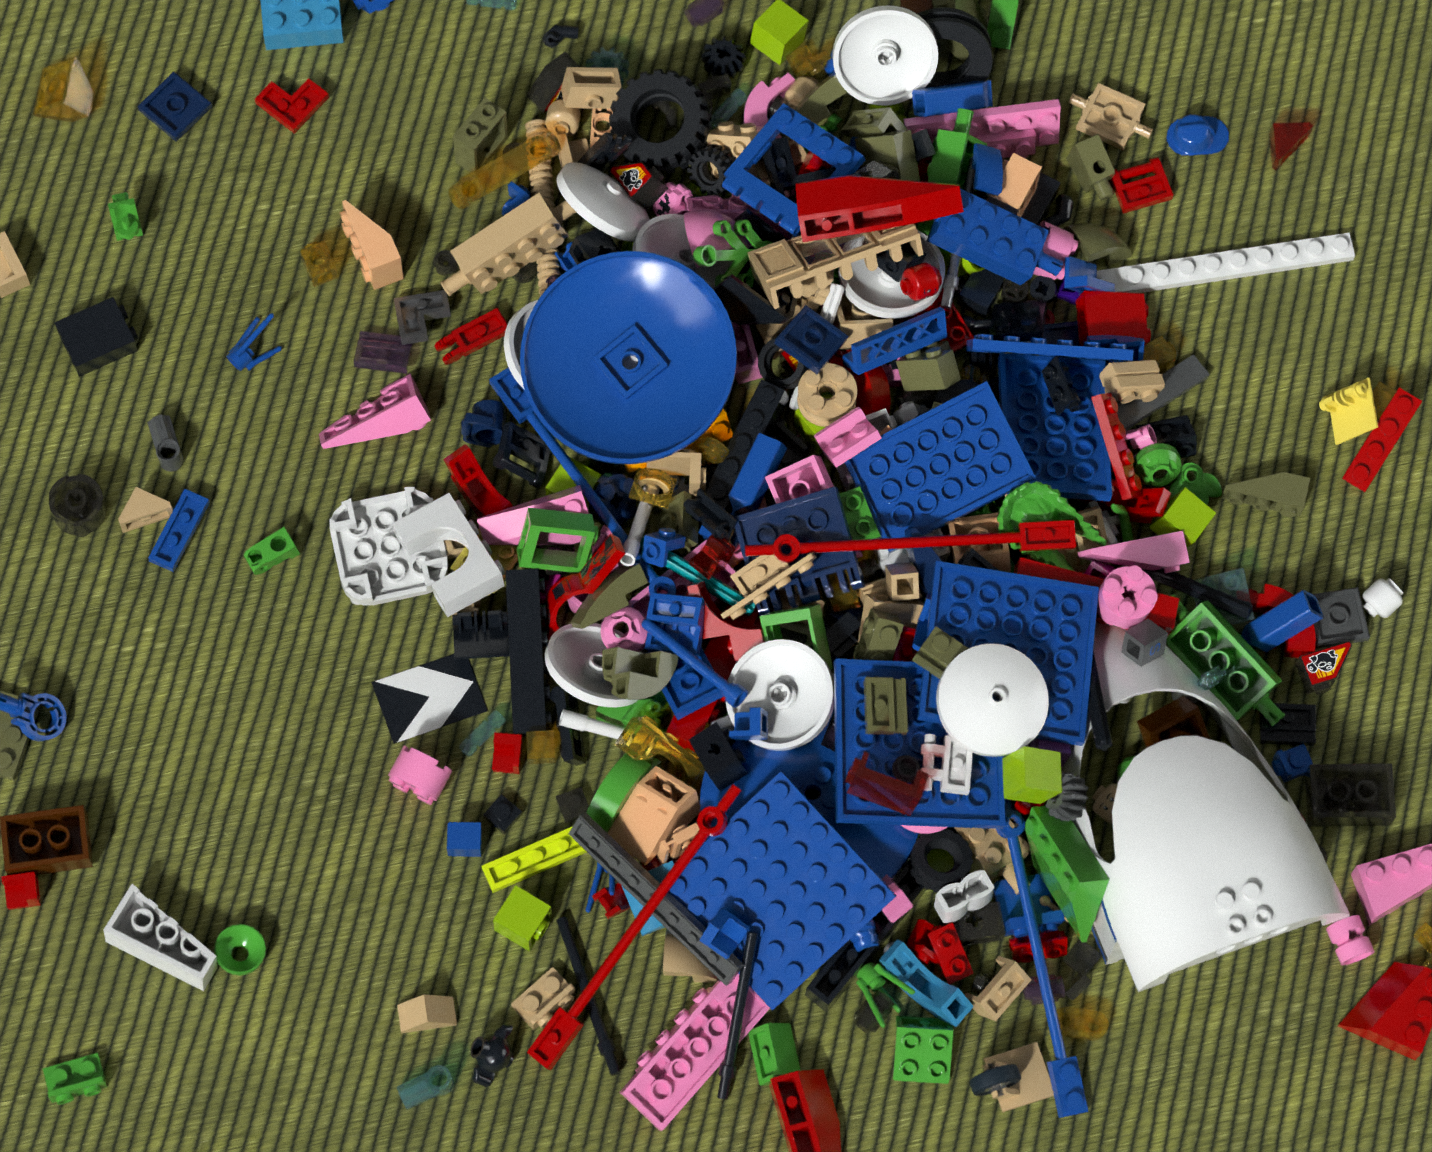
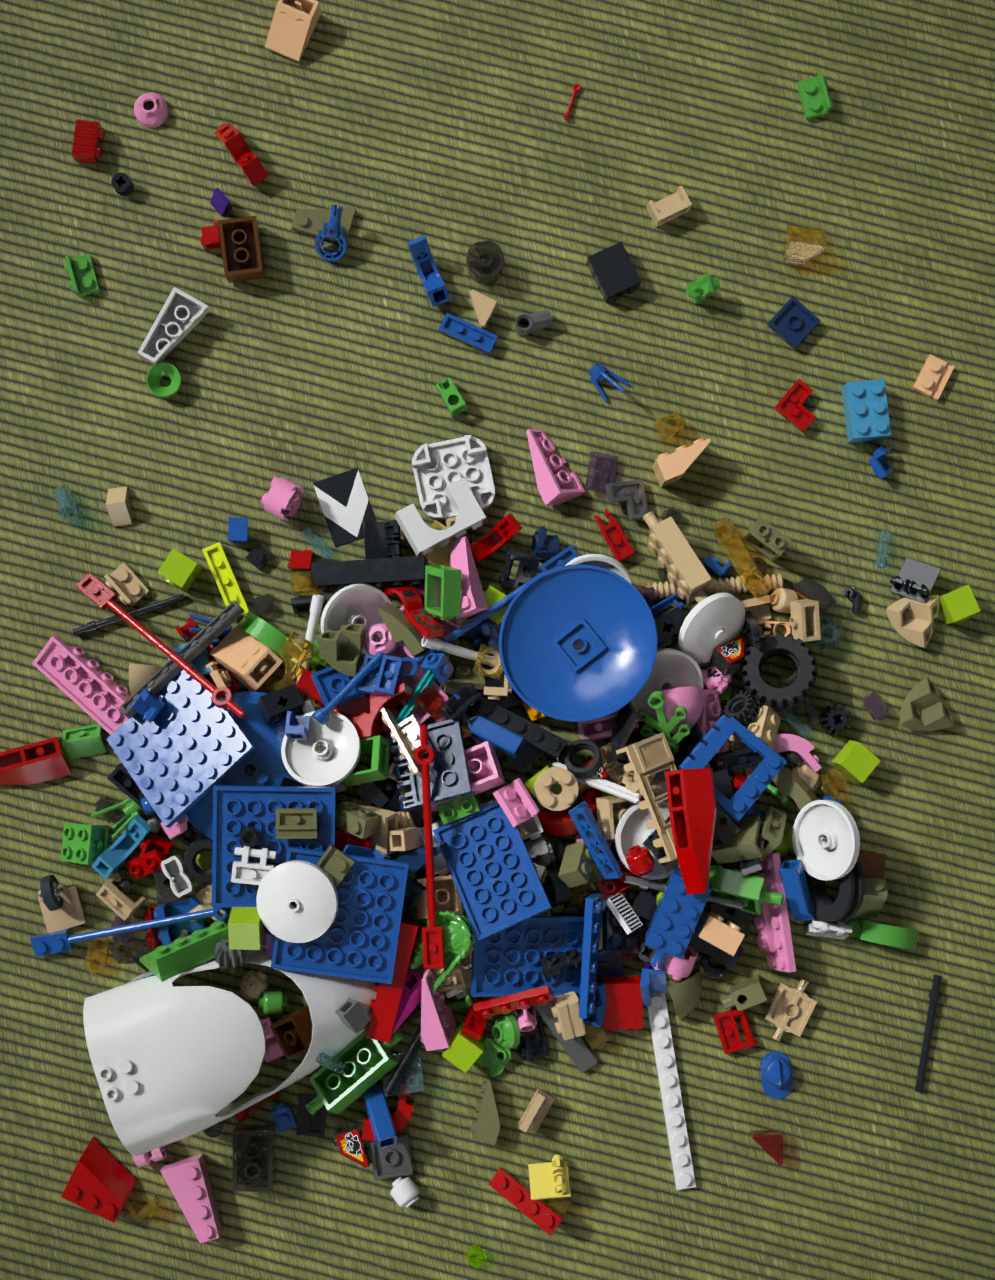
camera: 90 degrees right, 15 degrees up
black piece [470,1024,514,1087] -> none
clear yellow plate [691,437,729,466] -> none
black bar [717,931,759,1100] -> none
dark blue plate [774,305,849,375] -> none
clear red panel [845,751,929,816] -> none
blue slope [971,143,1003,196] -> none
black axle [1088,650,1112,751] -> none
bright pink brick [1097,565,1158,629] -> none
none -> blue arch [407,235,450,307]
none -> tan bracket [518,1089,554,1133]
none -> white tile [607,892,643,935]
none -> white plate [805,920,852,940]

